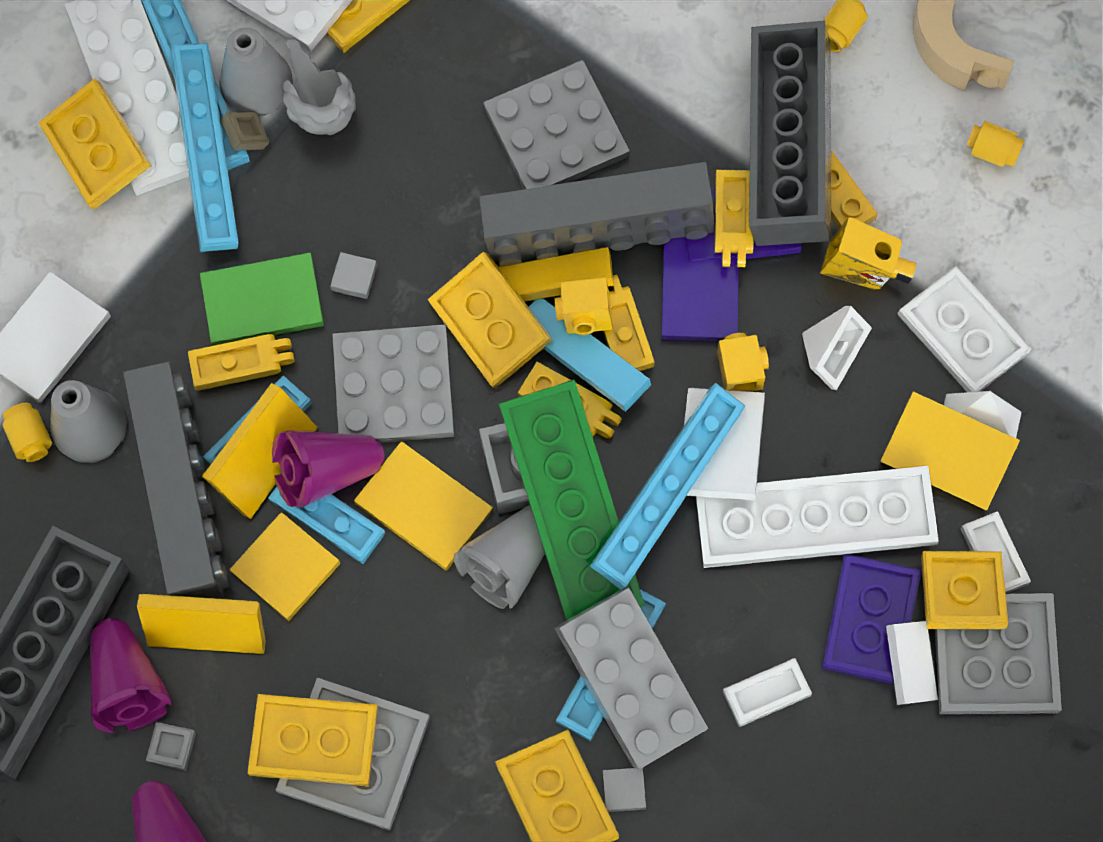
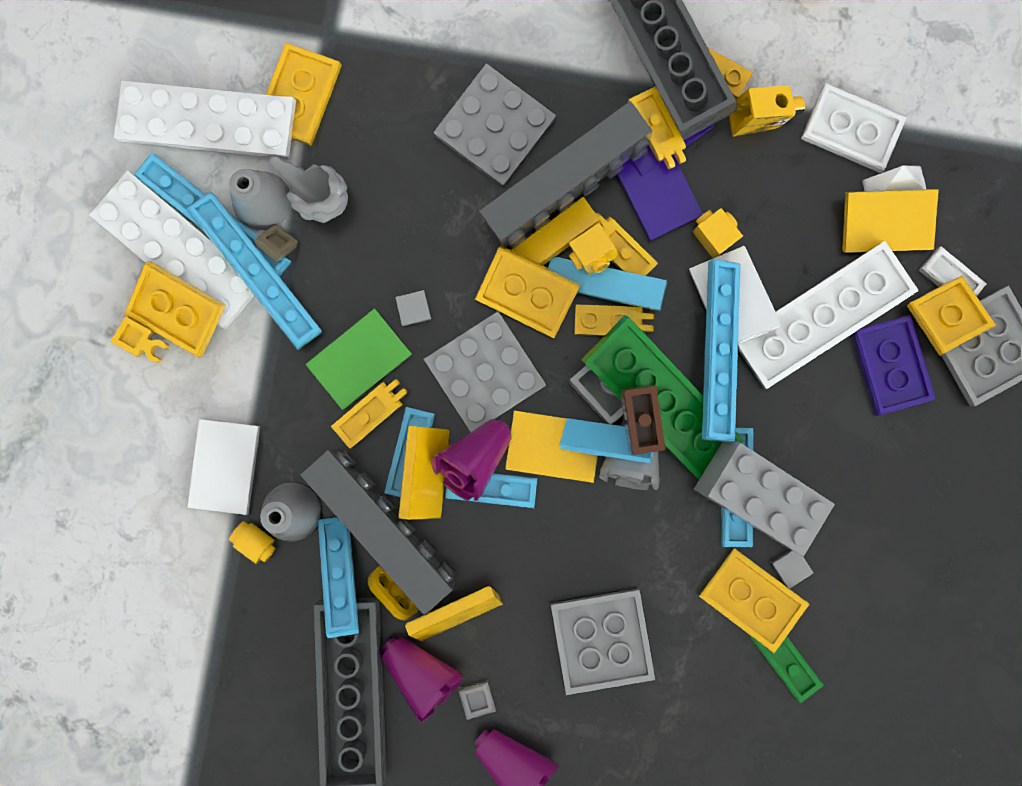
camera: 30 degrees left, 15 degrees up
yellow tile [229,512,340,622] -> none
yellow tile [248,694,378,787] -> none
white tile [723,658,812,727] -> none
white slope [802,306,872,390] -> none
white tile [886,621,938,705] -> none
none -> yellow plate [110,316,170,363]
none -> medium azure tile [318,517,359,638]
none -> yellow plate [368,566,419,620]
none -> medium azure tile [559,418,653,464]
none -> reddish brown brick [620,384,666,455]

